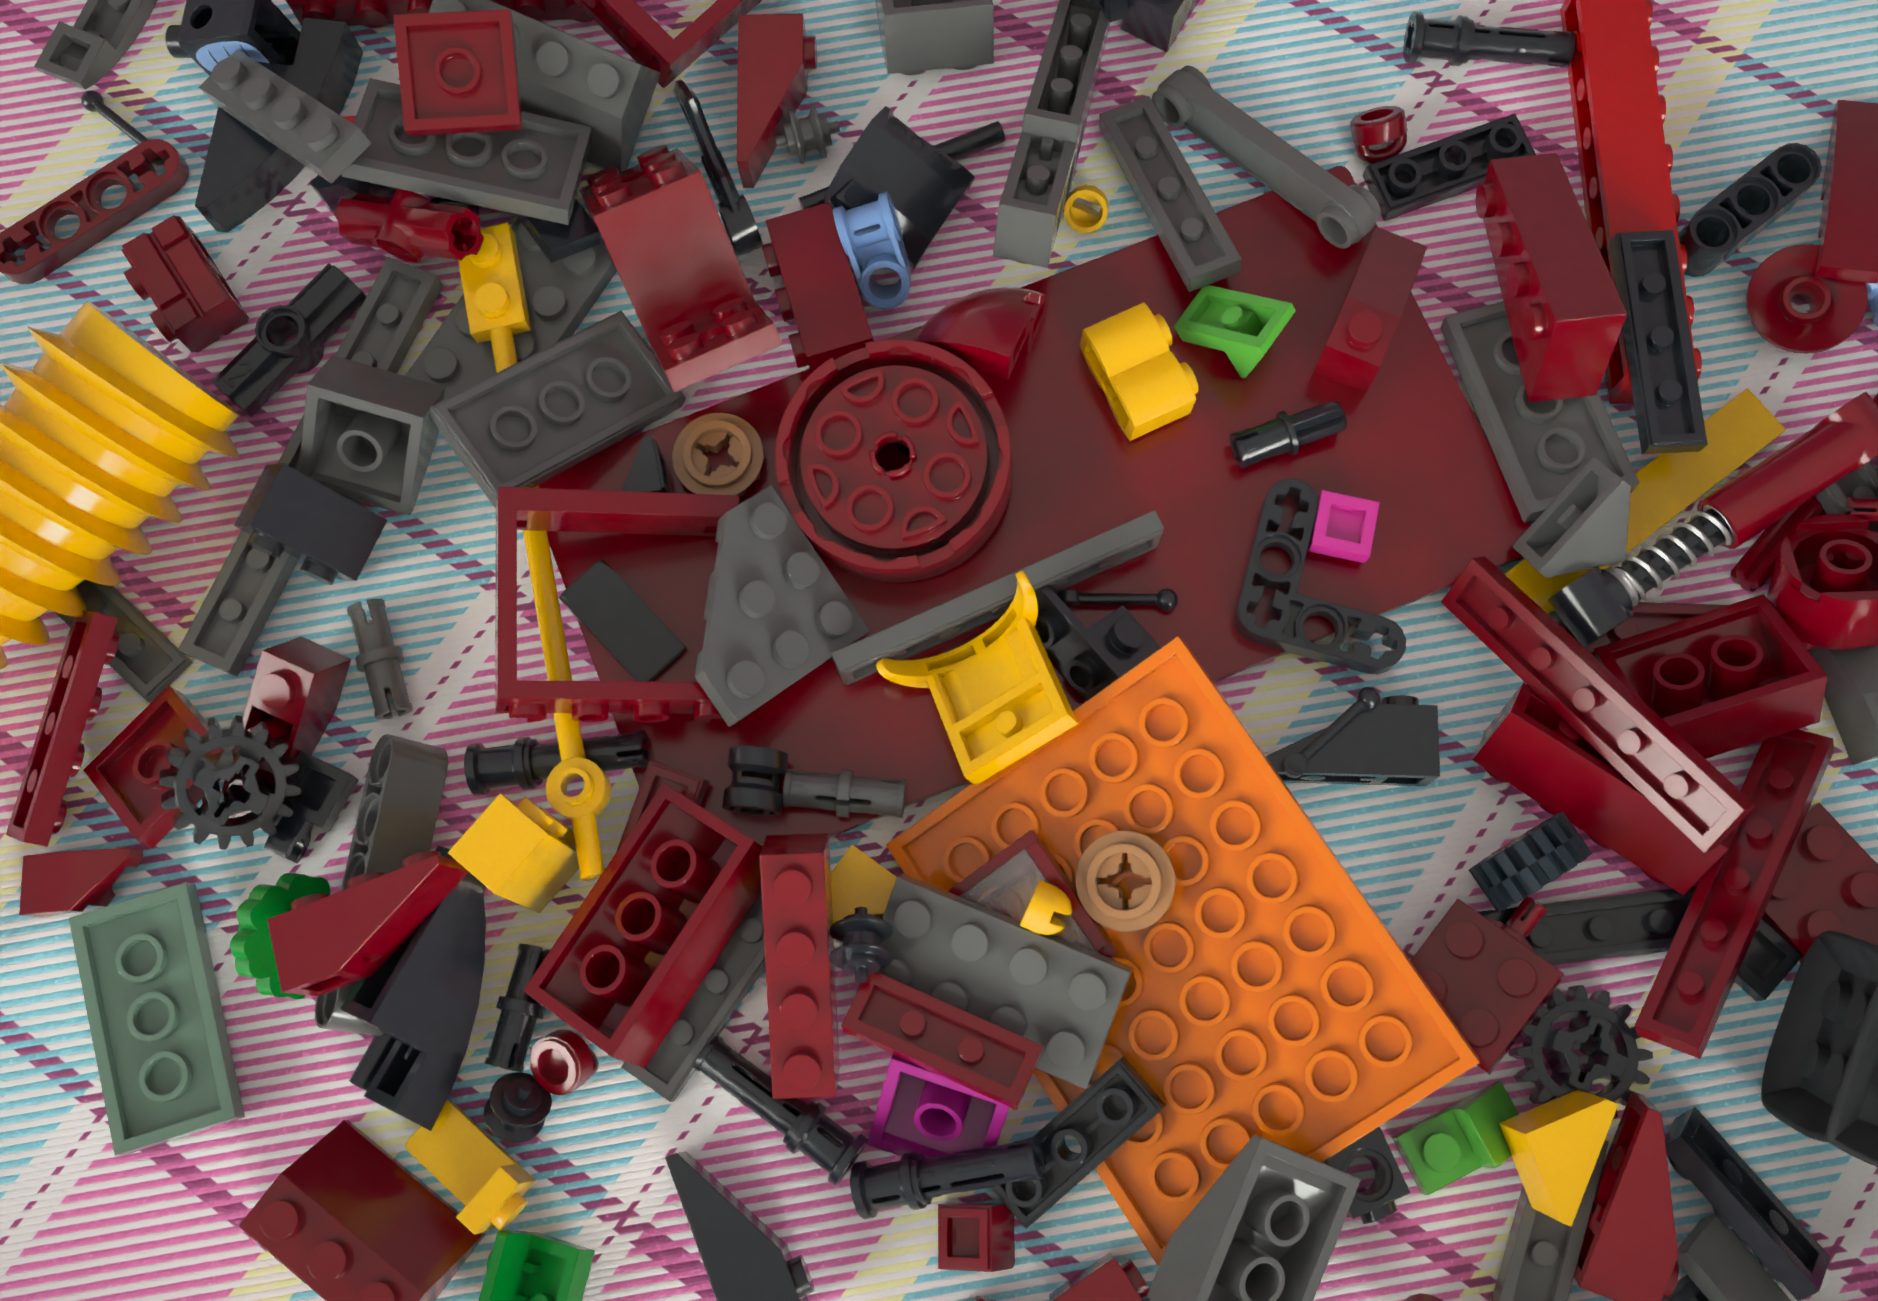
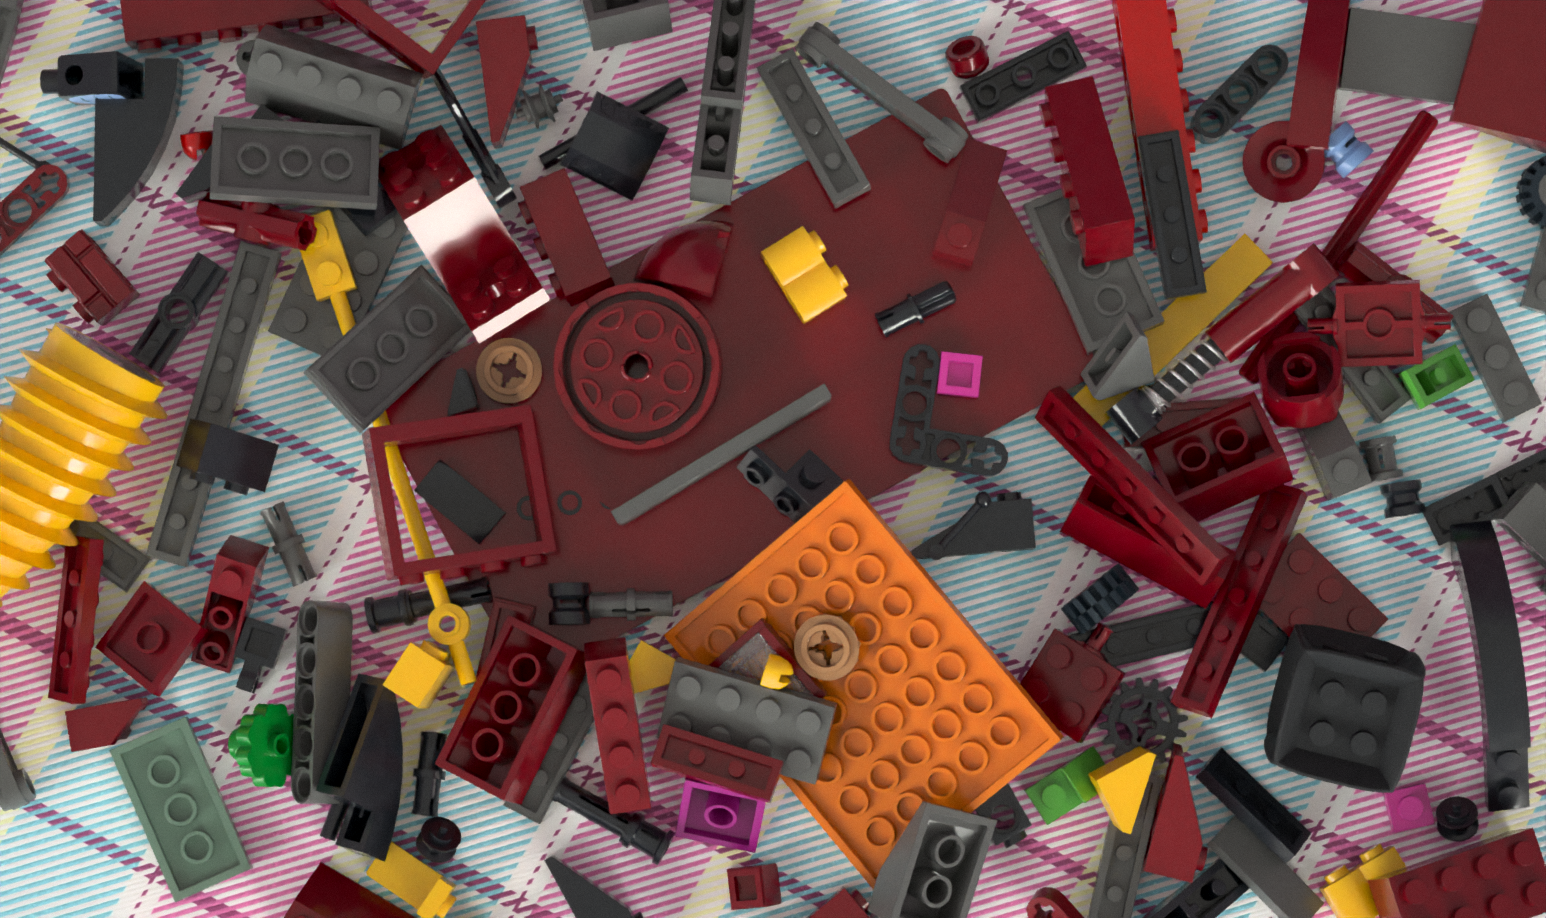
camera: 10 degrees left, 10 degrees up
black gear [159,715,301,850] -> none
dark grey plate [199,49,372,184] -> none
dark red slope [267,851,469,996] -> none
dark grey slope [299,355,445,515] -> none
dark red plate [393,9,523,136] -> none
dark red tile [529,1029,599,1095] -> none
dark grey plate [695,485,869,727] -> none
black wheel [829,907,893,982] -> none
medium blue piece [833,191,911,310] -> none
black pin [850,1137,1045,1219] -> none
yellow piece [876,571,1078,785] -> none
black tile [992,1056,1166,1229] -> none
black hinge [1057,588,1178,611] -> none
yellow hinge [1064,184,1109,233] -> none
bright green slope [1174,285,1296,378] -> none

